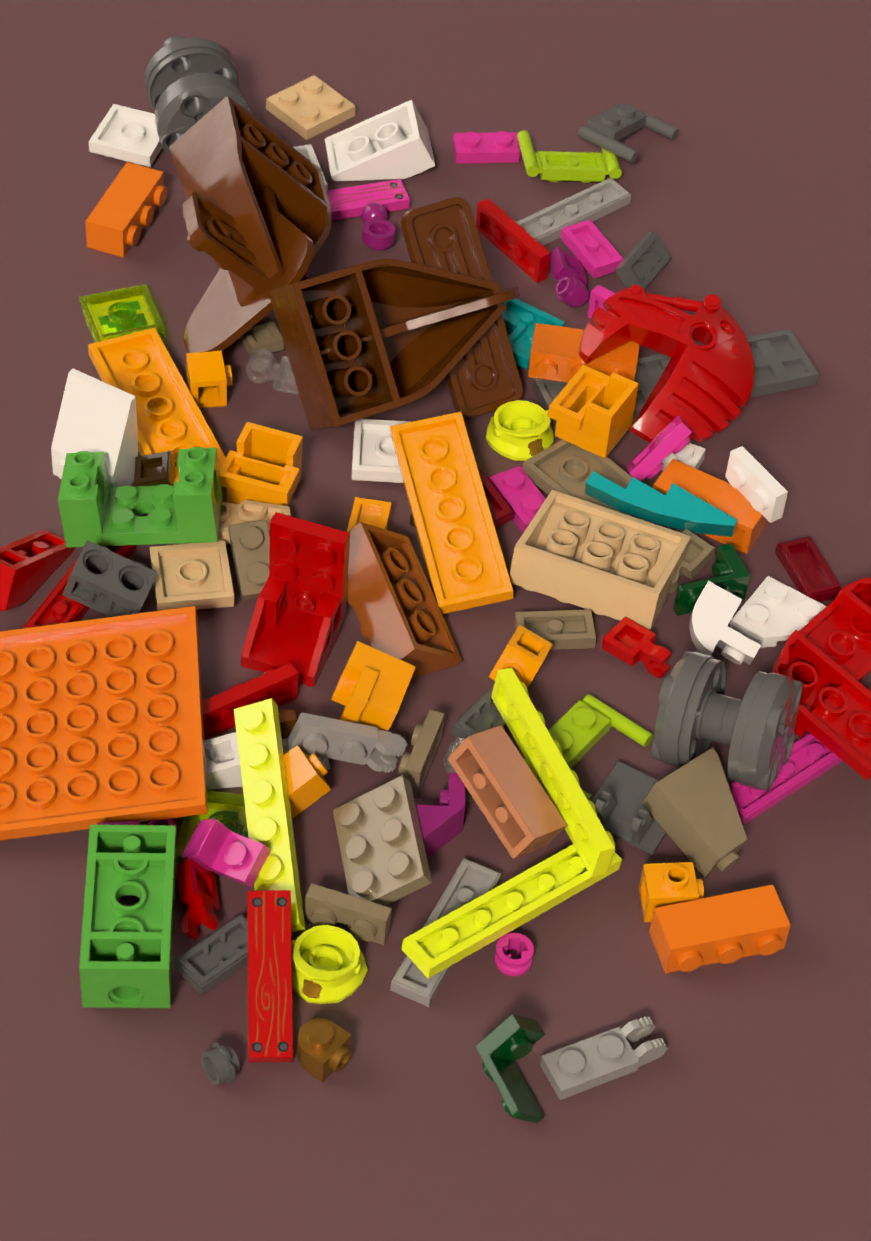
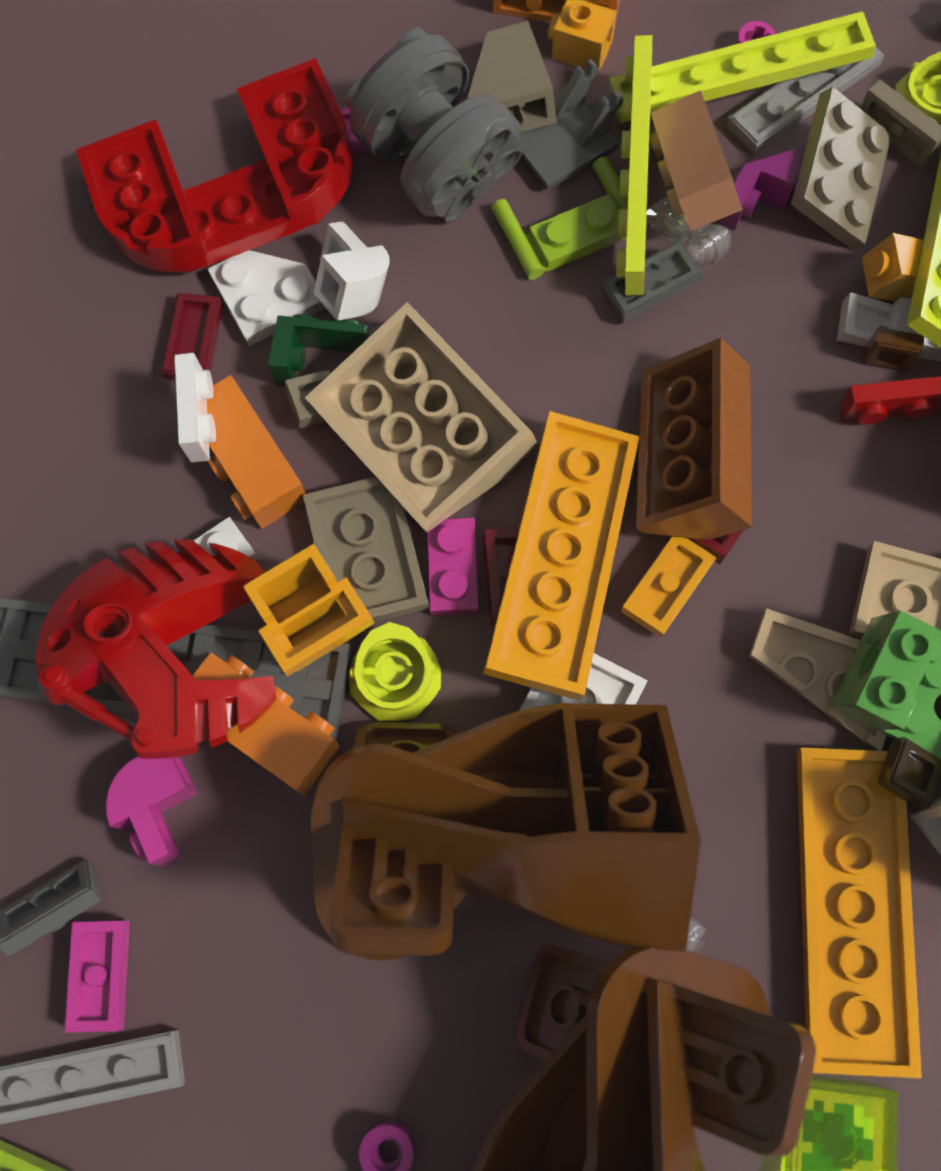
camera: 145 degrees left, 25 degrees up
light orange brick [186,351,232,408] -> none
light orange plate [219,422,303,506] -> none
dark tan plate [228,520,270,601] -> none
red bracket [241,512,350,688] -> none
light grey hinge [288,712,408,773] -> none
light orange plate [331,641,416,731] -> none
dark tan plate [398,709,445,798] -> none
red plate [476,198,551,283] -> none
light orange brick [488,624,553,688] -> none
teal plate [502,298,565,370] -> none
dark tan plate [514,609,596,650] -> none
magenta plate [550,247,589,307] -> none
teal slope [586,471,738,537] -> none
red plate [602,616,672,678] -> none
dark pink plate [627,415,692,481] -> none

